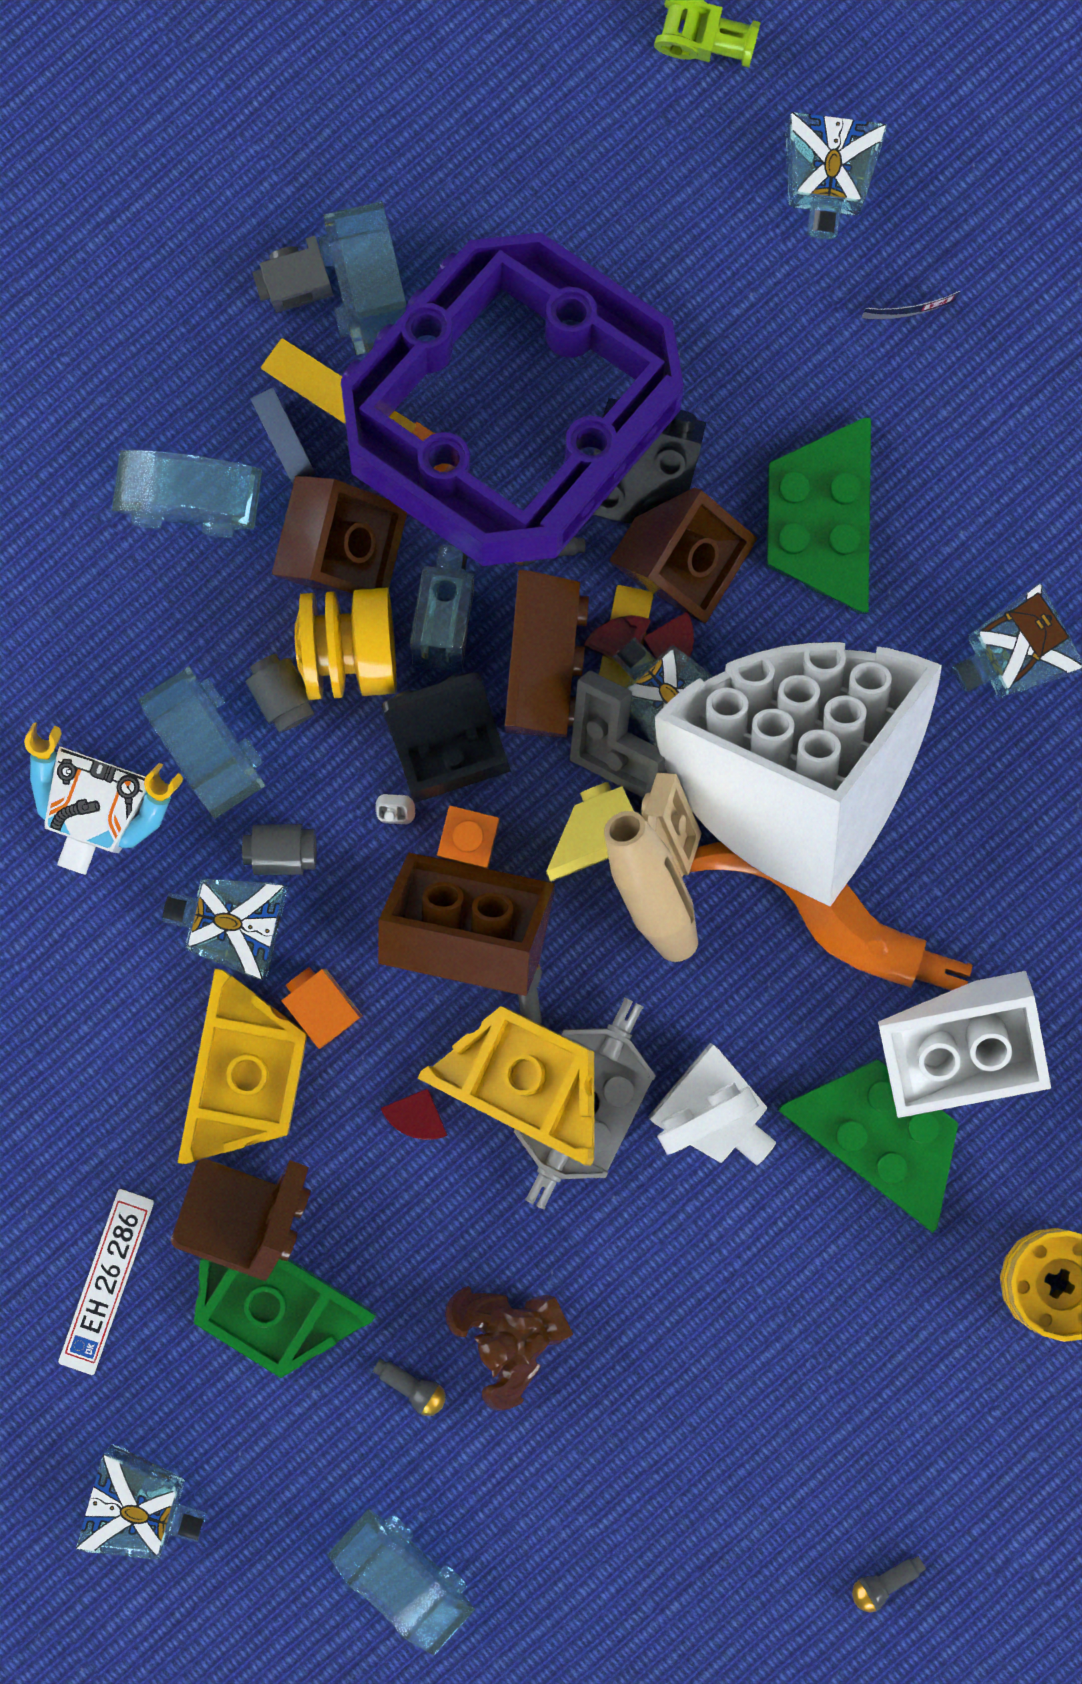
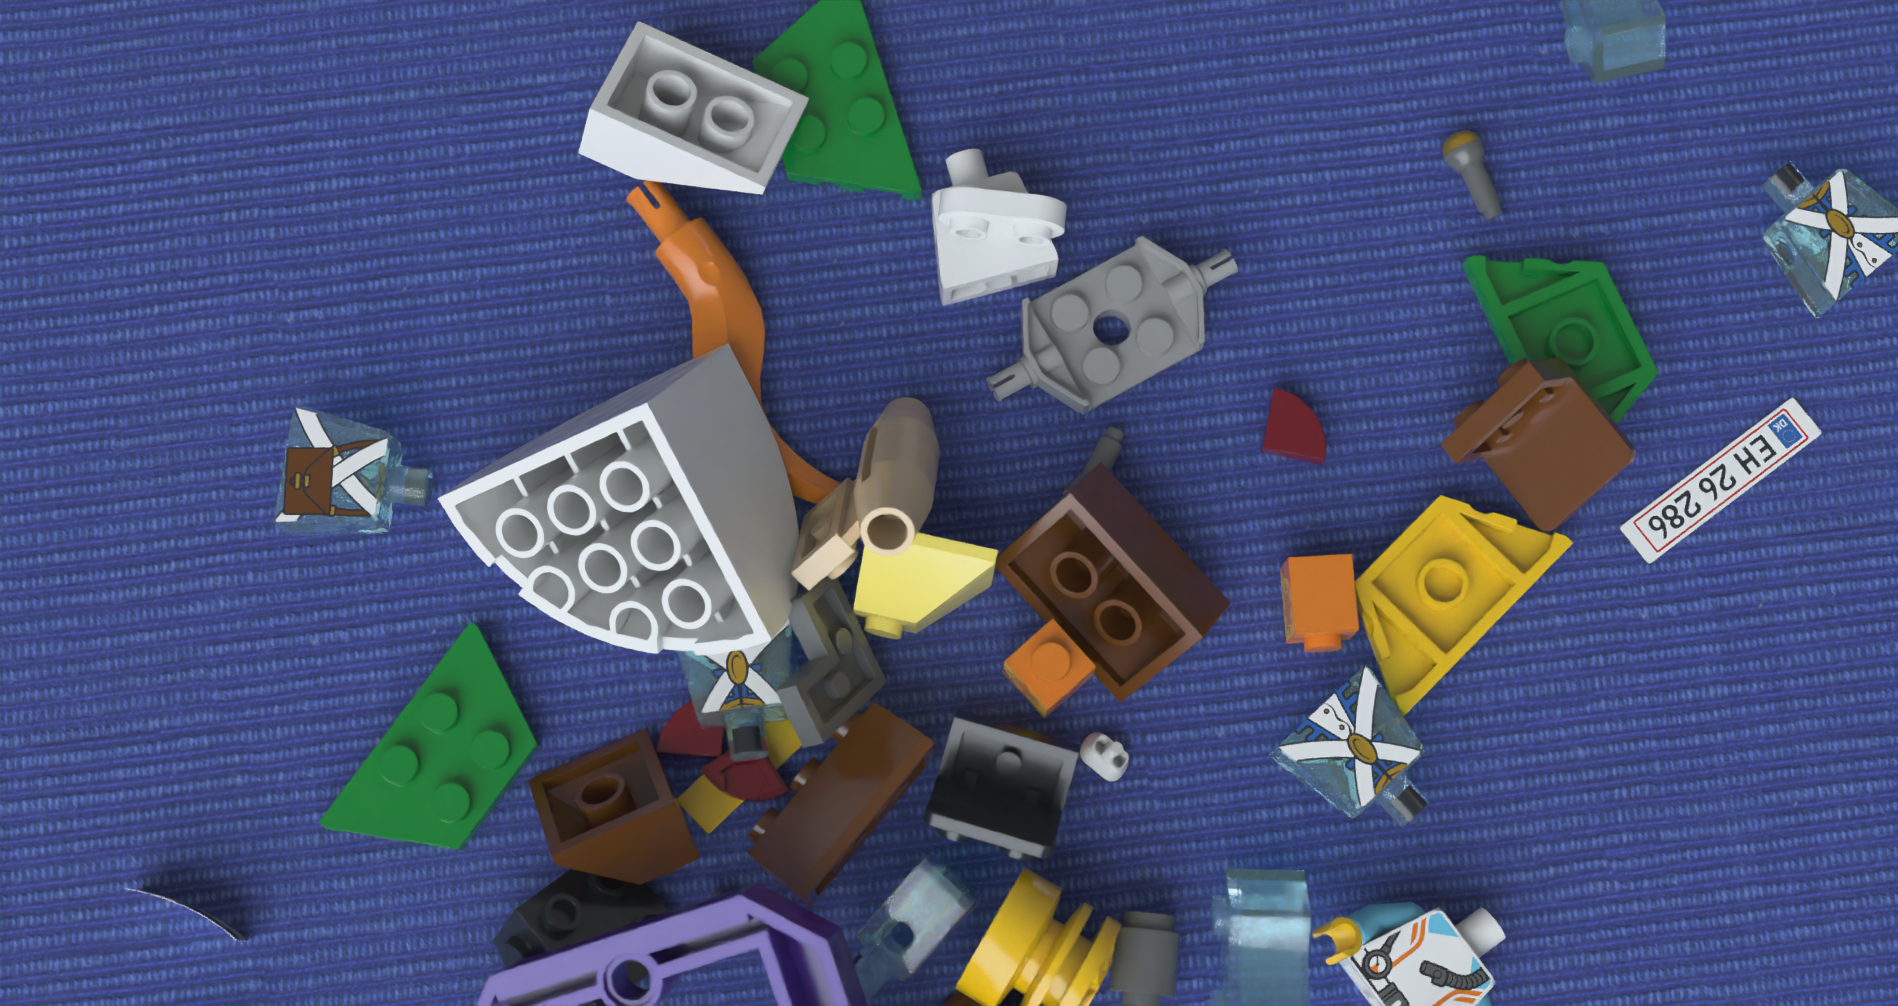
camera: 145 degrees left, 10 degrees down
dark grey brick [242,824,317,875] -> none
yellow wing [418,1006,594,1166] -> none
reddish brown animal [445,1286,573,1411] -> none

